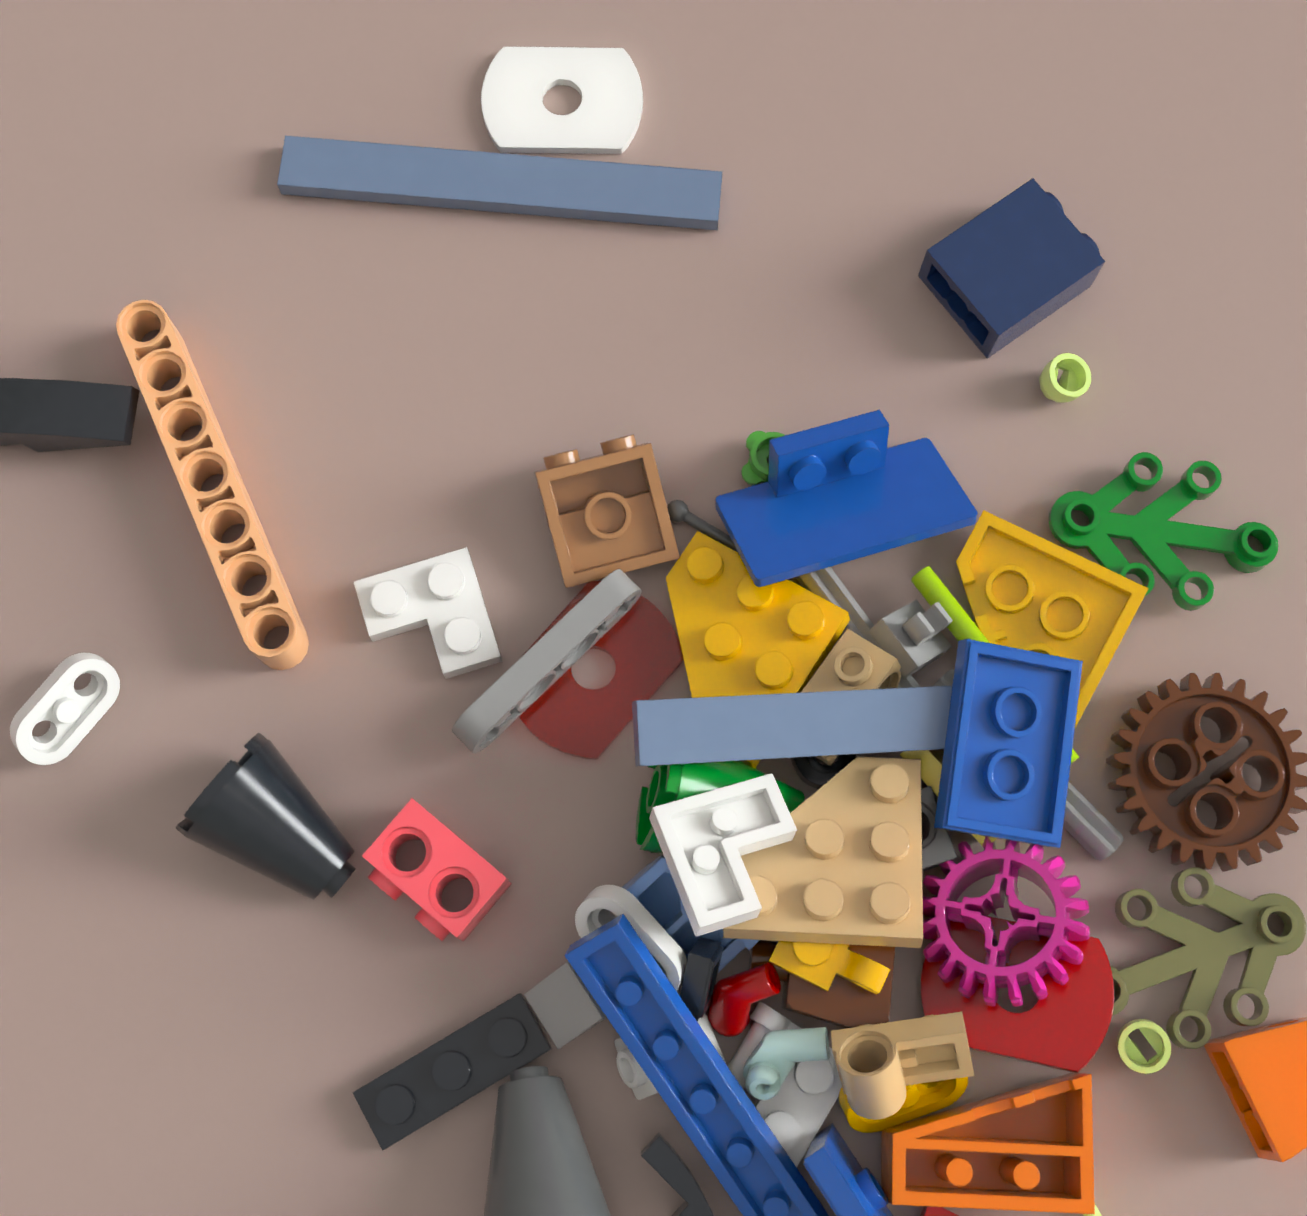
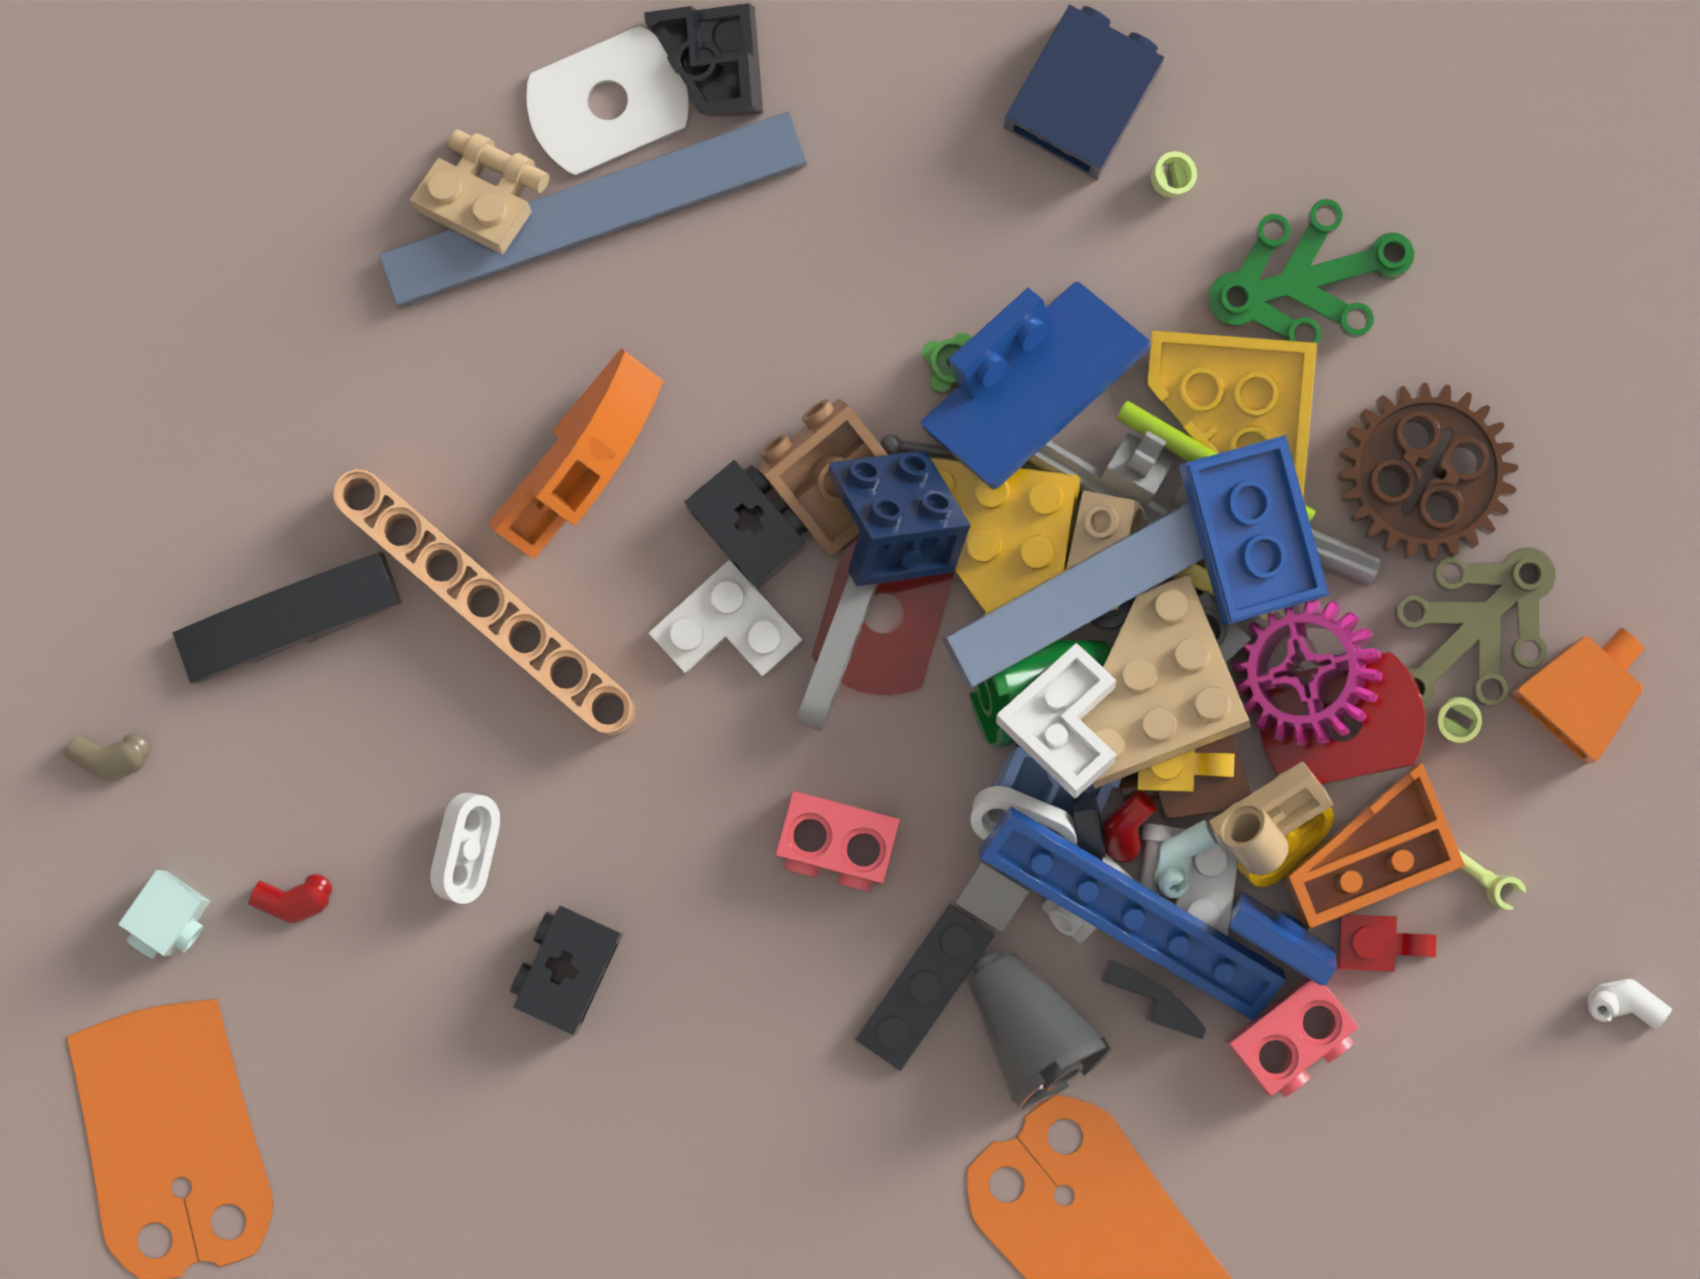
camera: 20 degrees left, 10 degrees up
black cone [176,733,356,900] -> none
none -> tan plate [409,129,550,255]
none -> orange slope [488,348,663,559]
none -> black brick [510,906,623,1035]
none -> black slope [644,3,763,116]
none -> black brick [684,460,807,590]
none -> dark blue bracket [827,451,971,586]

